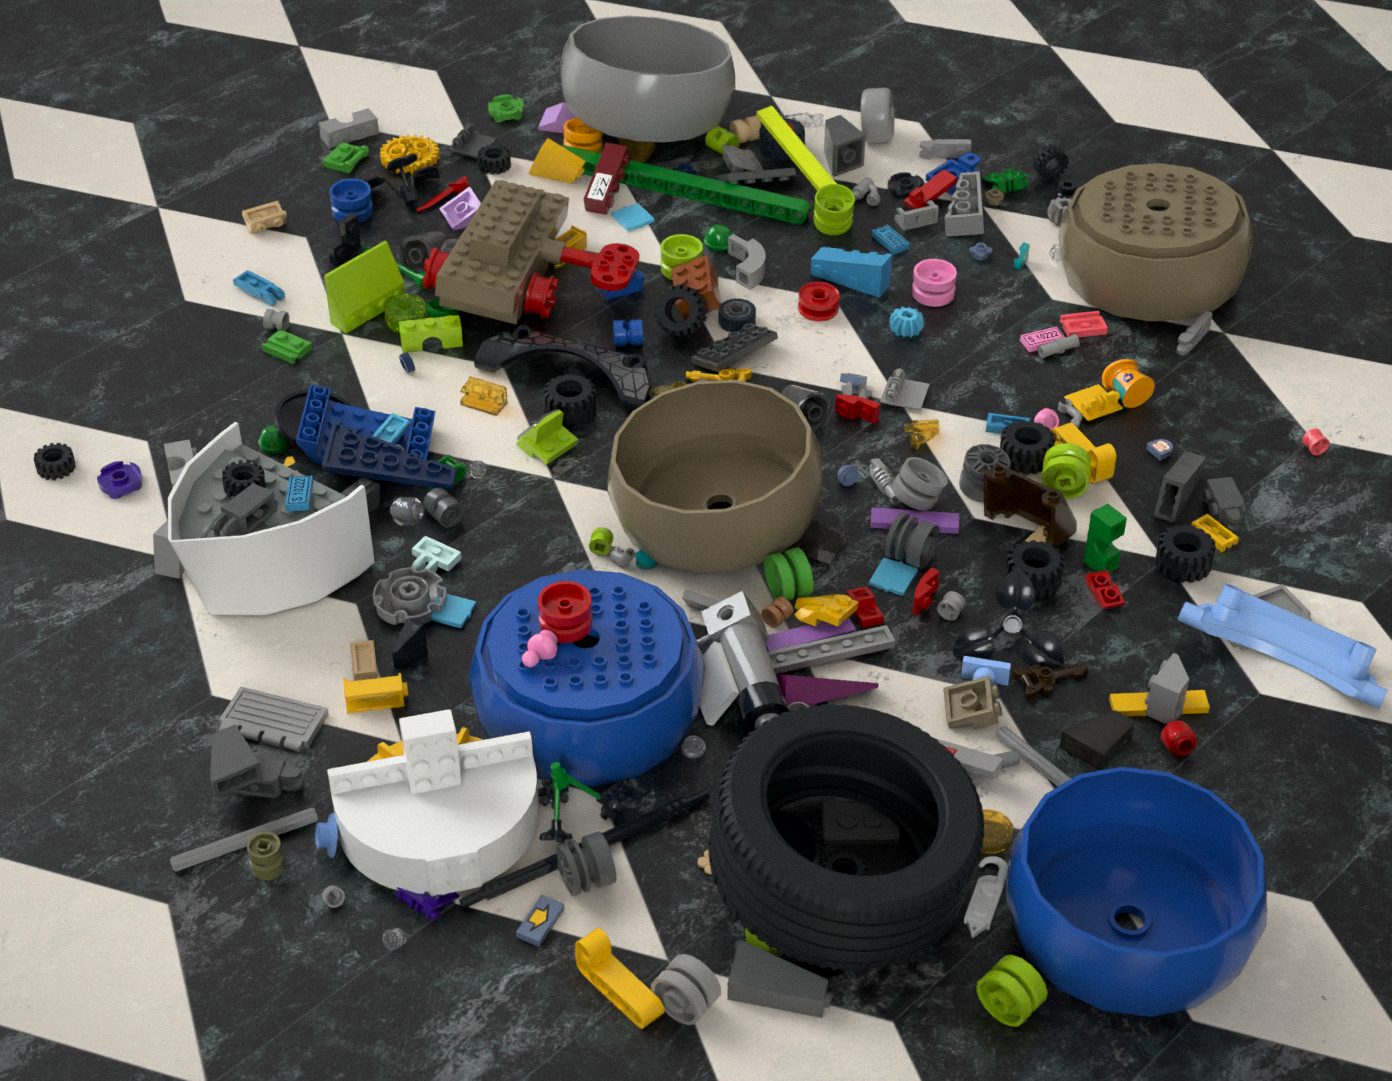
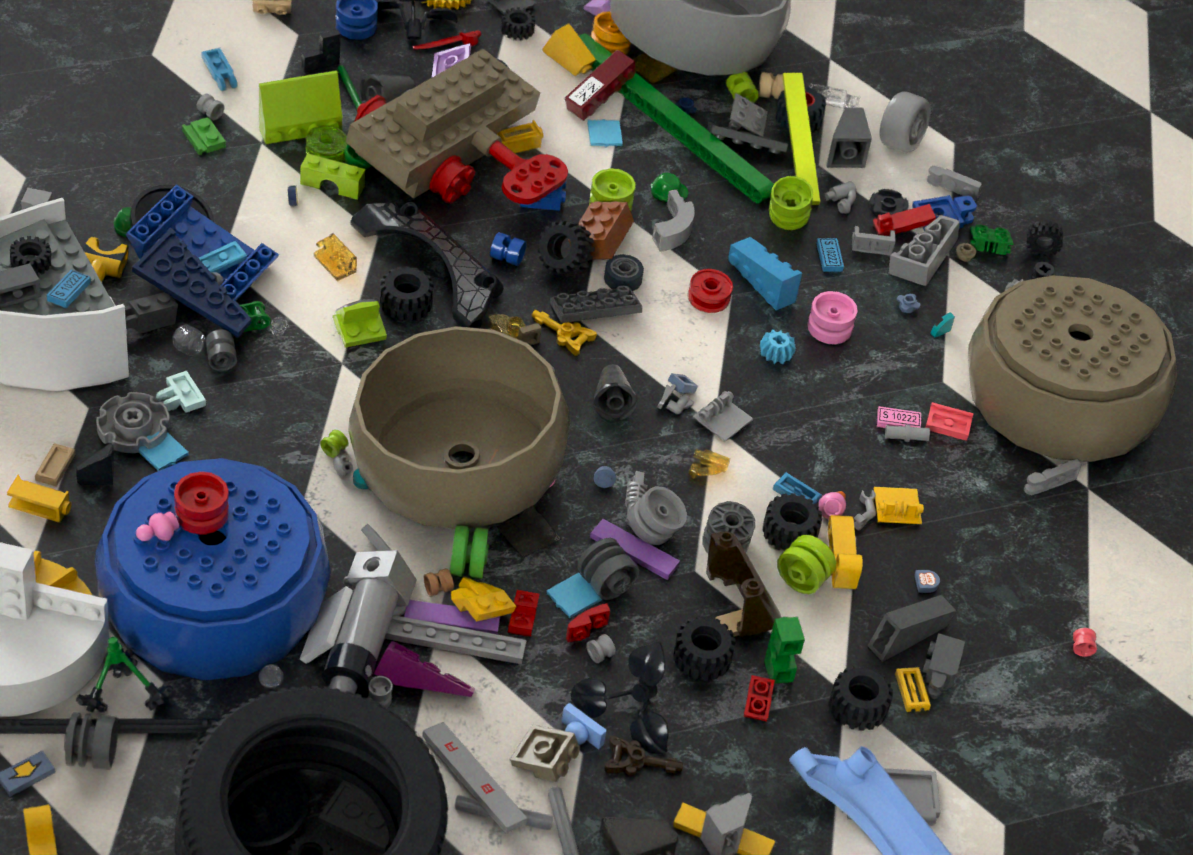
camera: 20 degrees right, 5 degrees up
red slope [835,394,880,424] -> none
light orange hat [1102,359,1155,408] -> none

